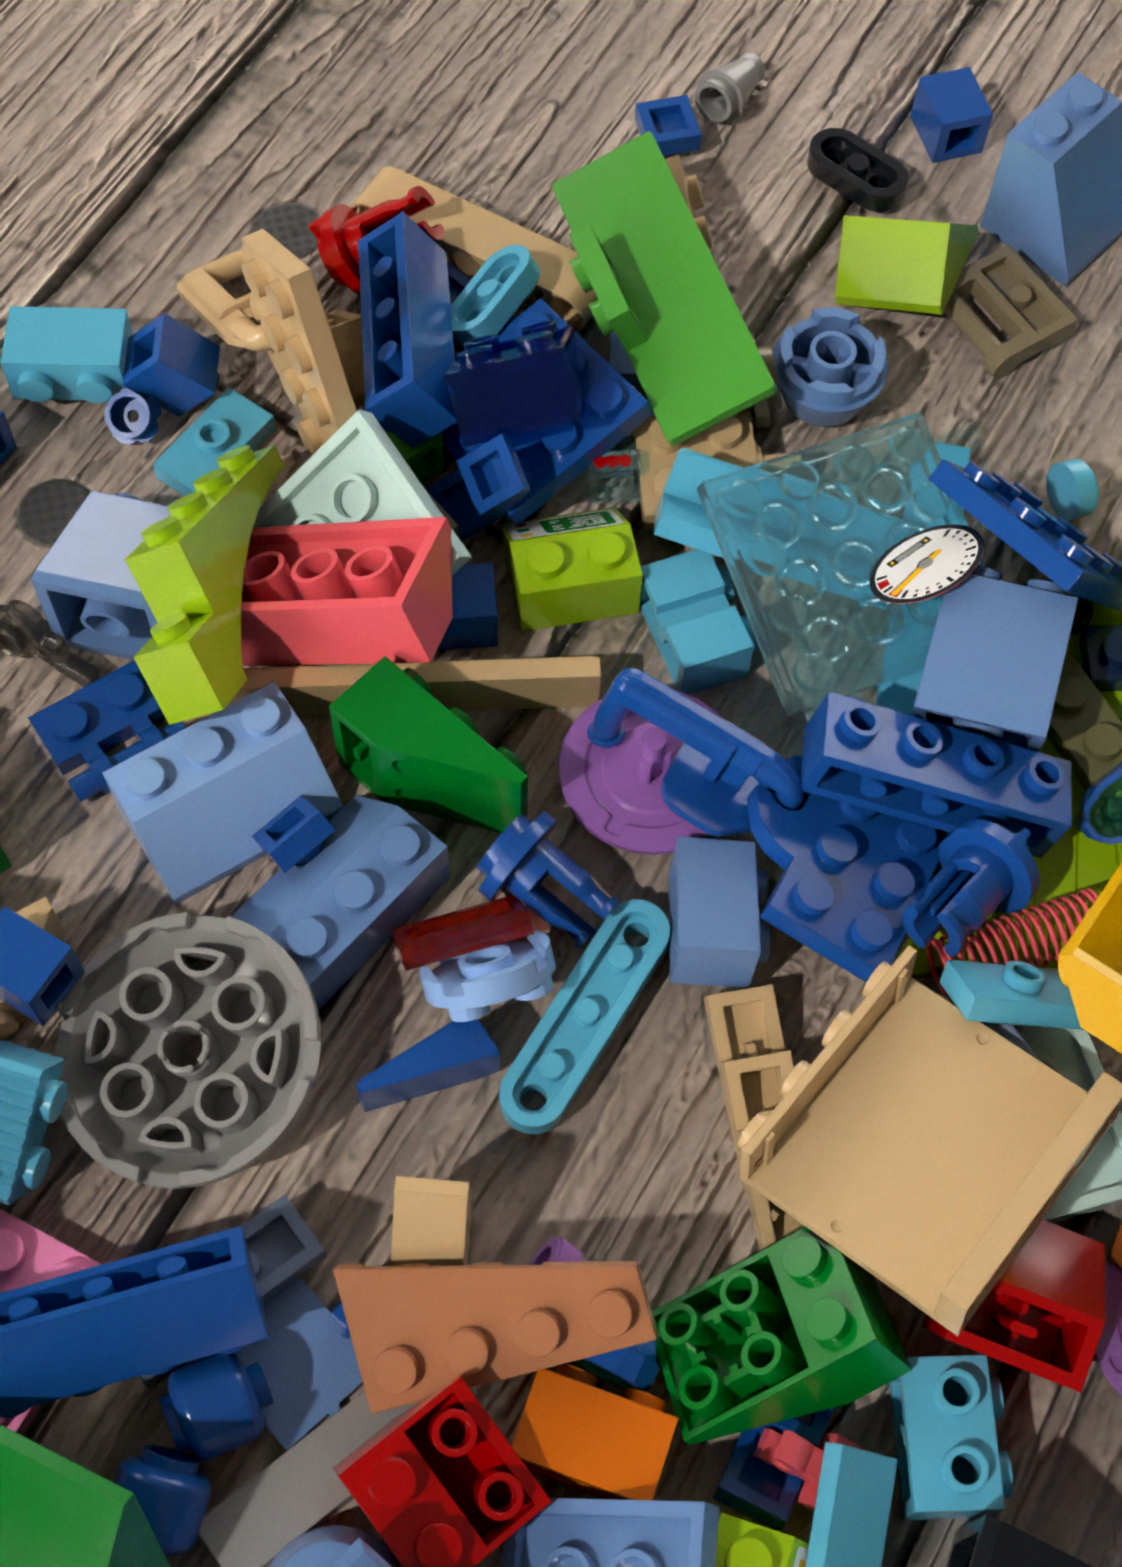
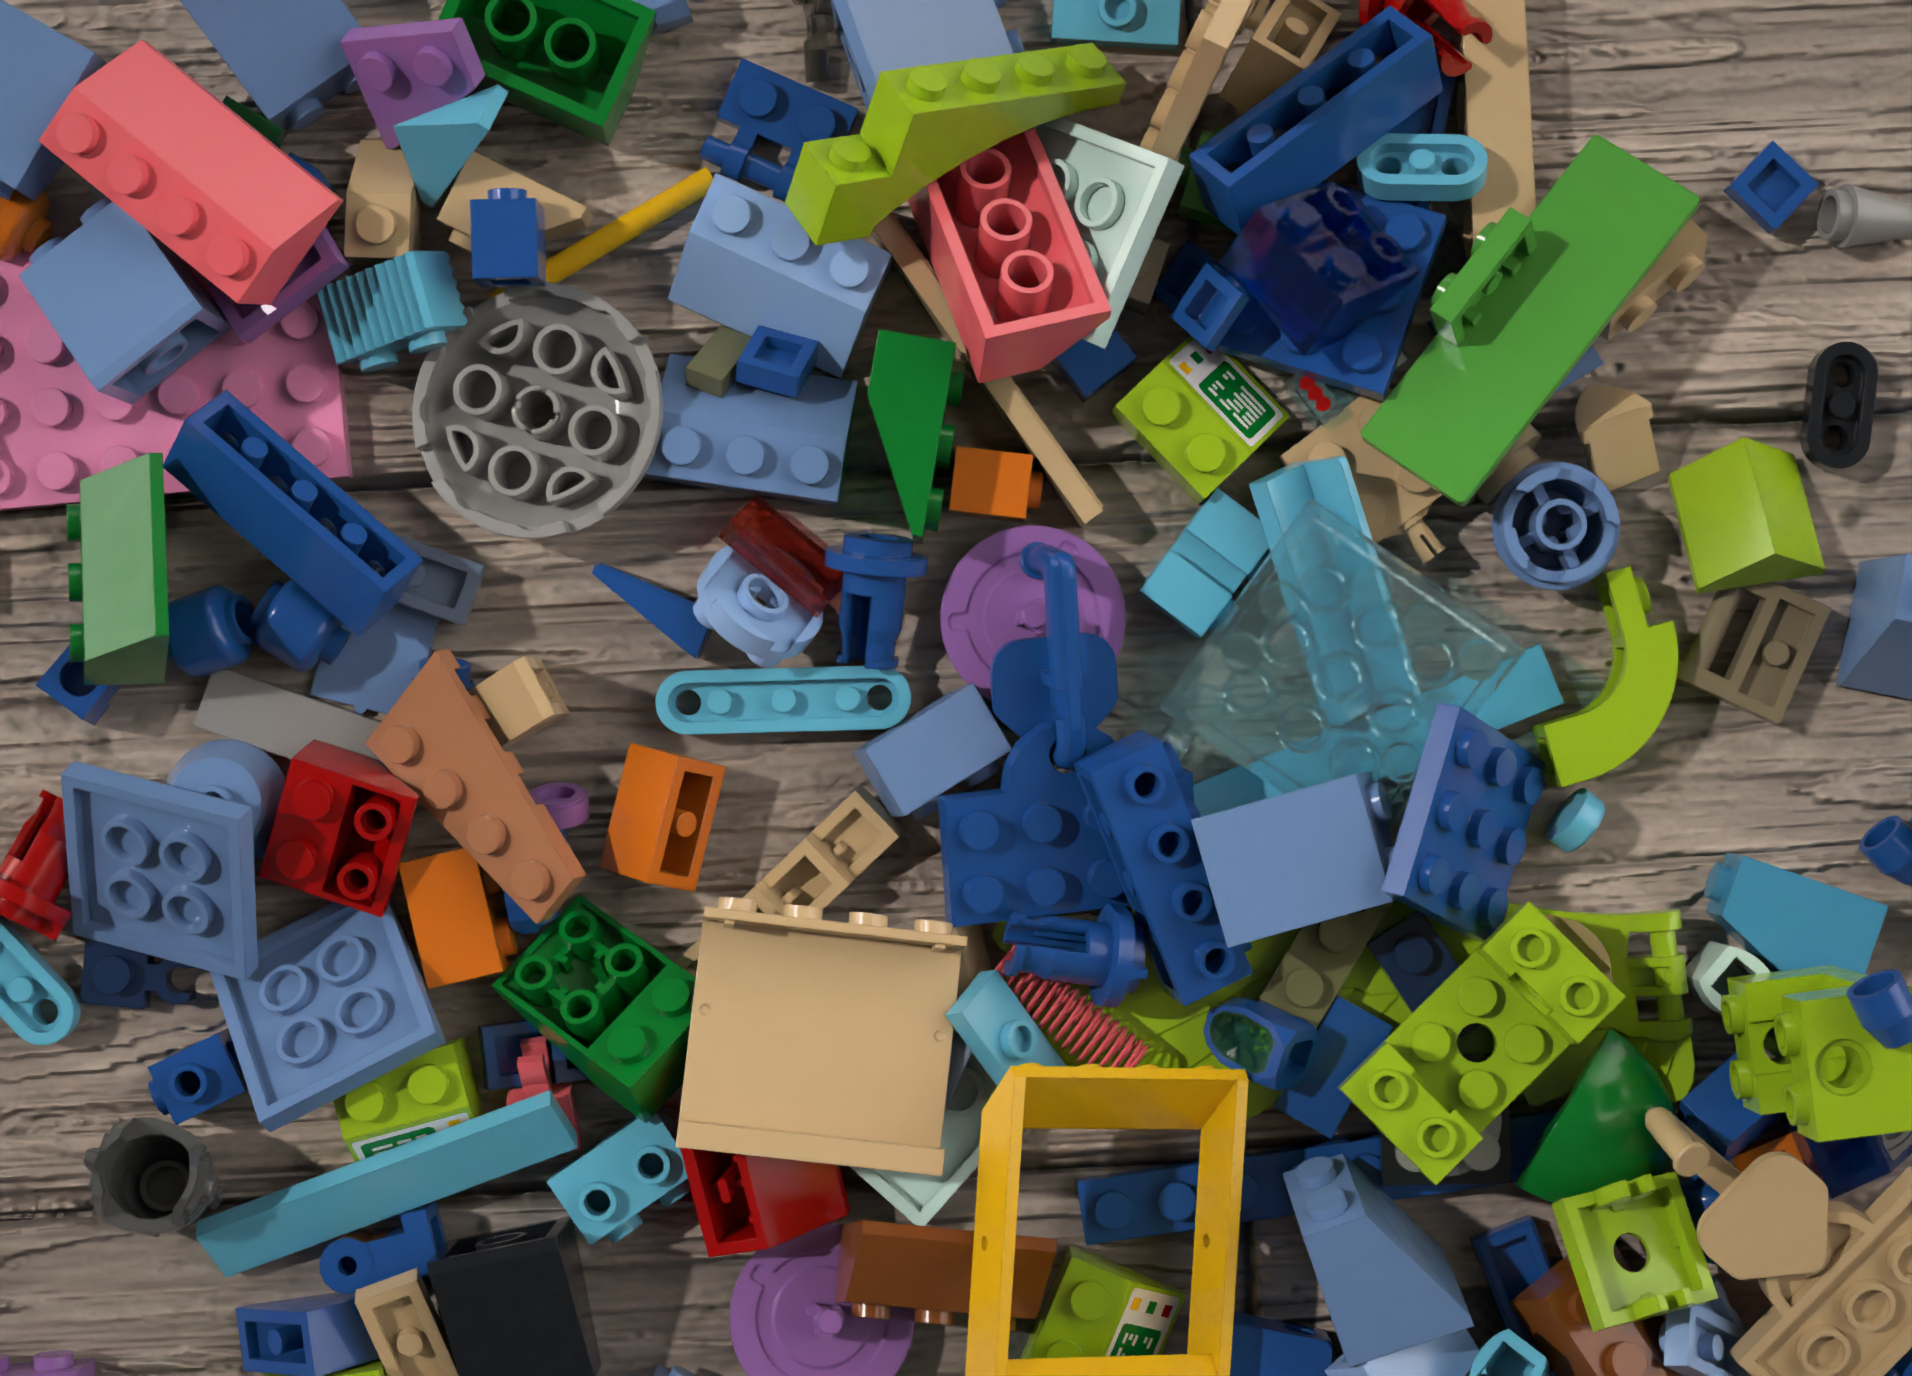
camera: 60 degrees right, 25 degrees up
white sticker [869,524,984,604] -> none
none -> yellow bar [487,166,713,298]
none -> orange brick [599,742,726,892]
none -> olive piece [685,325,752,398]
none -> orange brick [949,446,1043,523]
none -> lime arch [1531,566,1679,787]
none -> tan tile [1574,384,1660,491]

